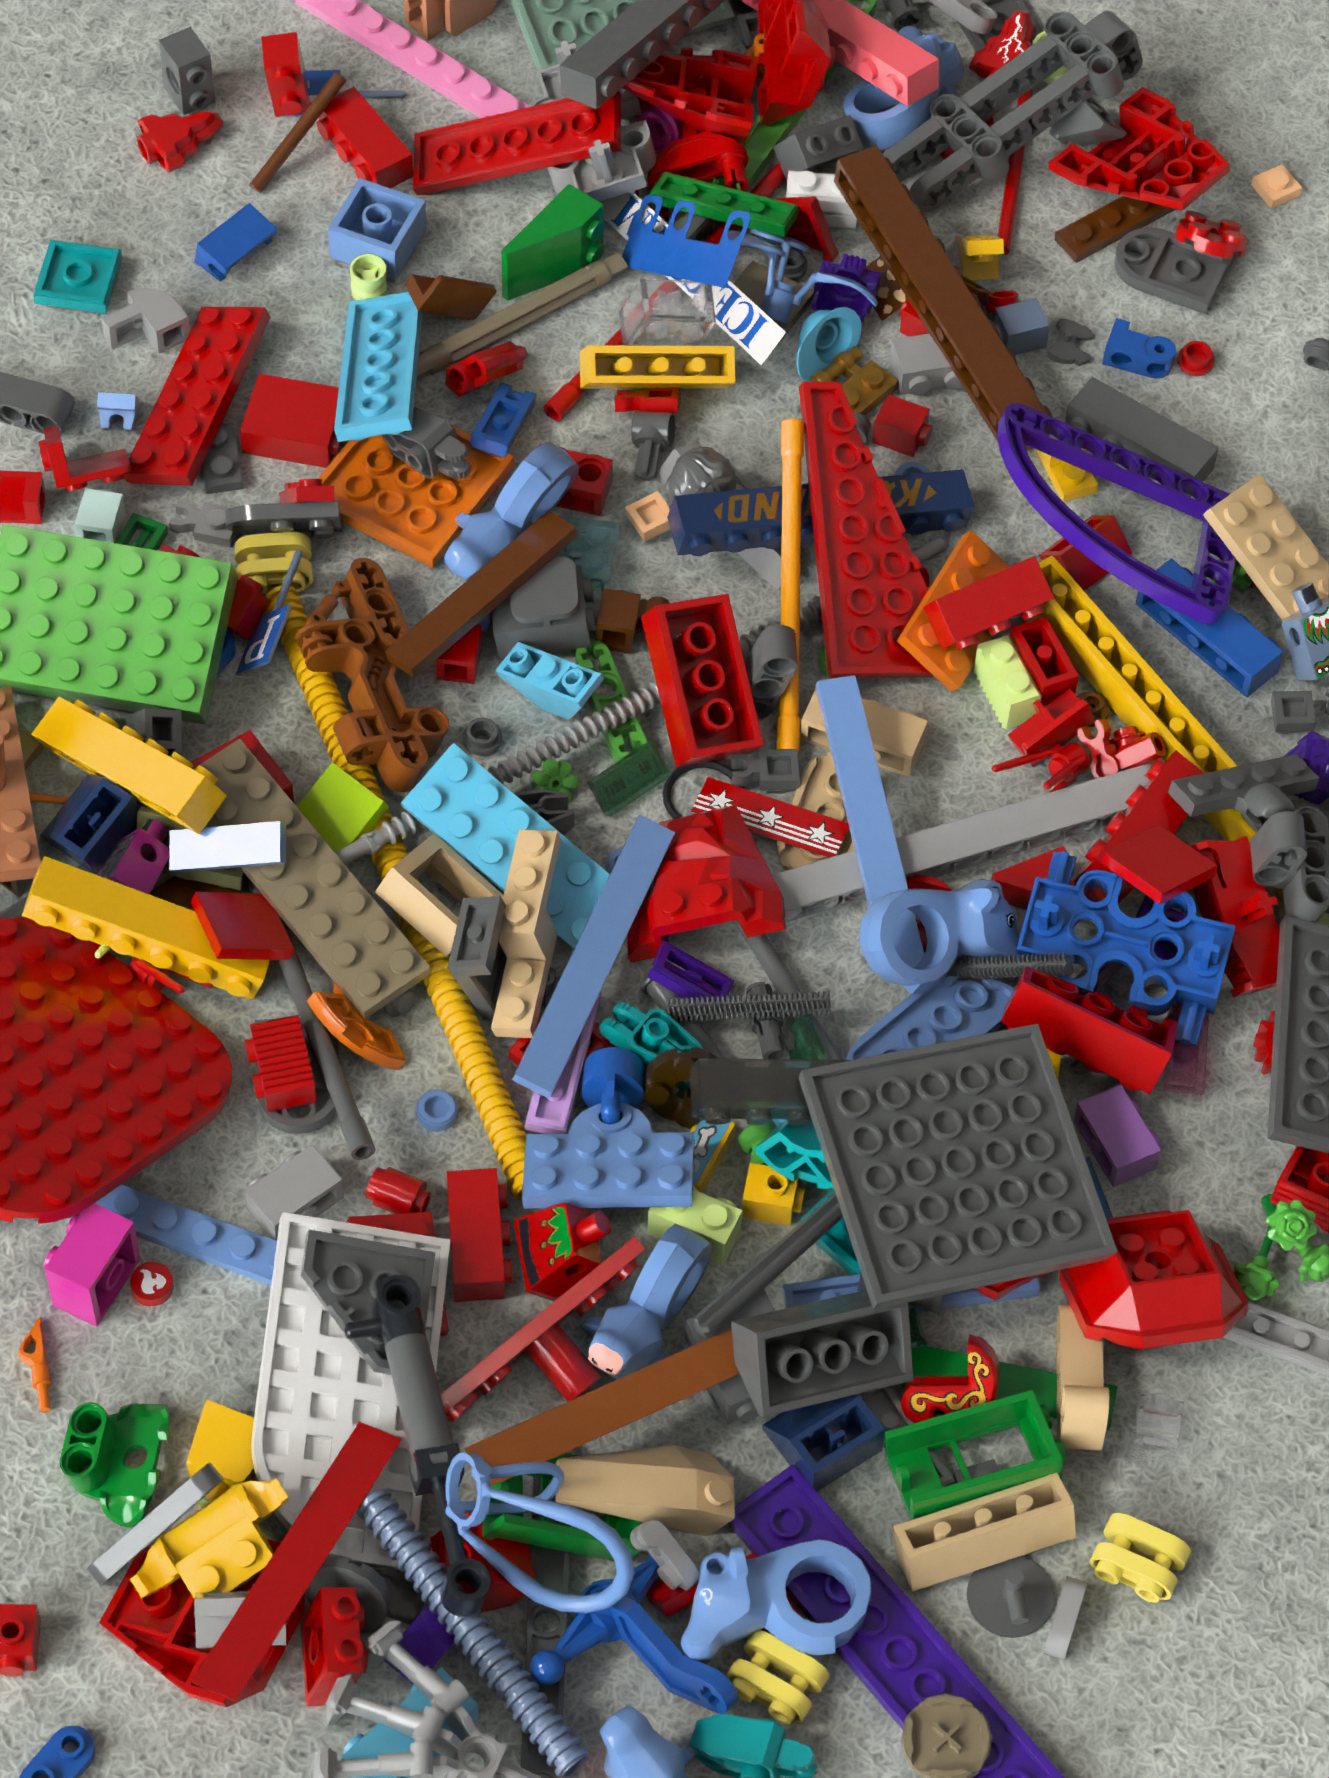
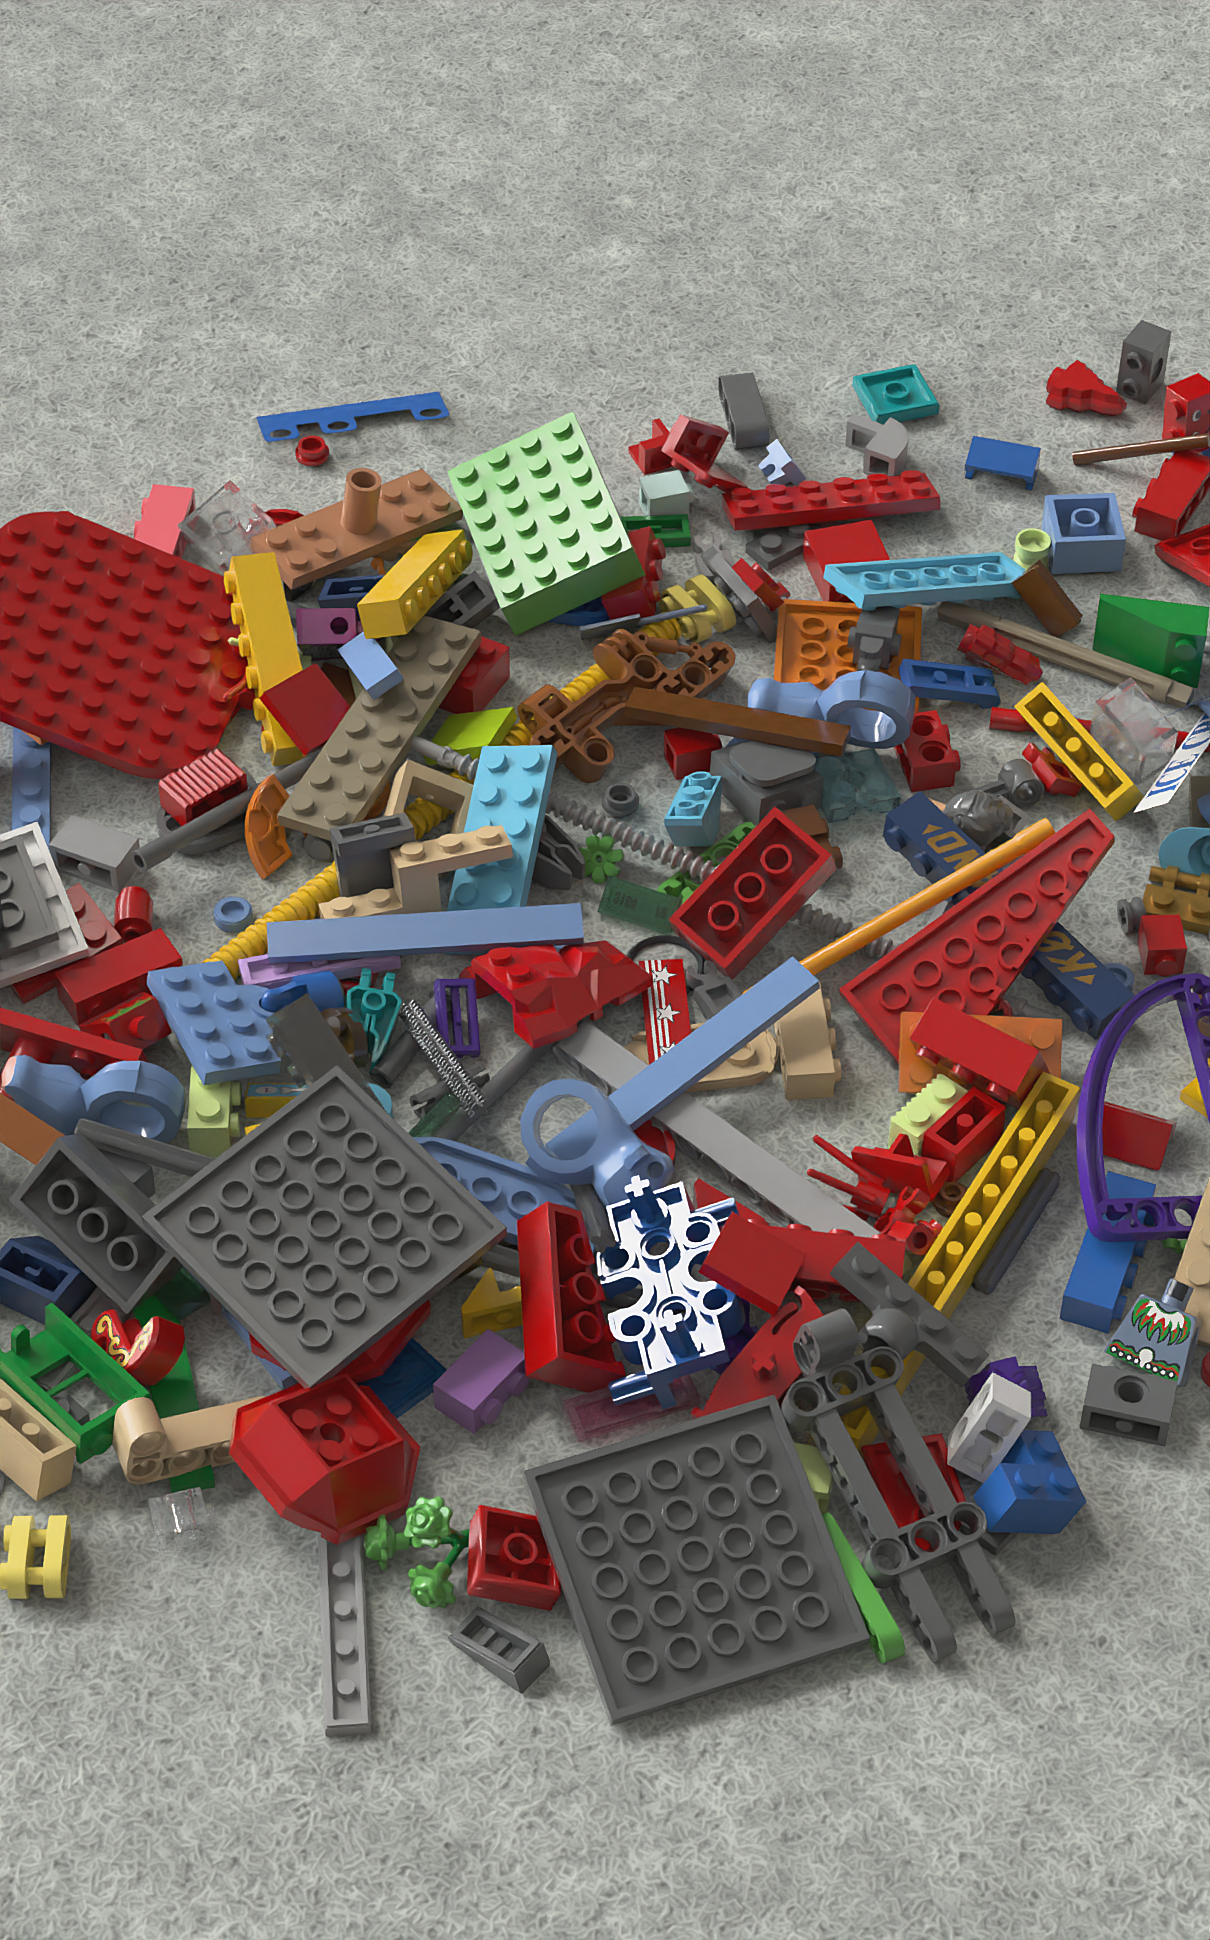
camera: 65 degrees right, 10 degrees down
dark grey beam [744,625,798,719] -> none
dark grey plate [1271,691,1316,732] -> none

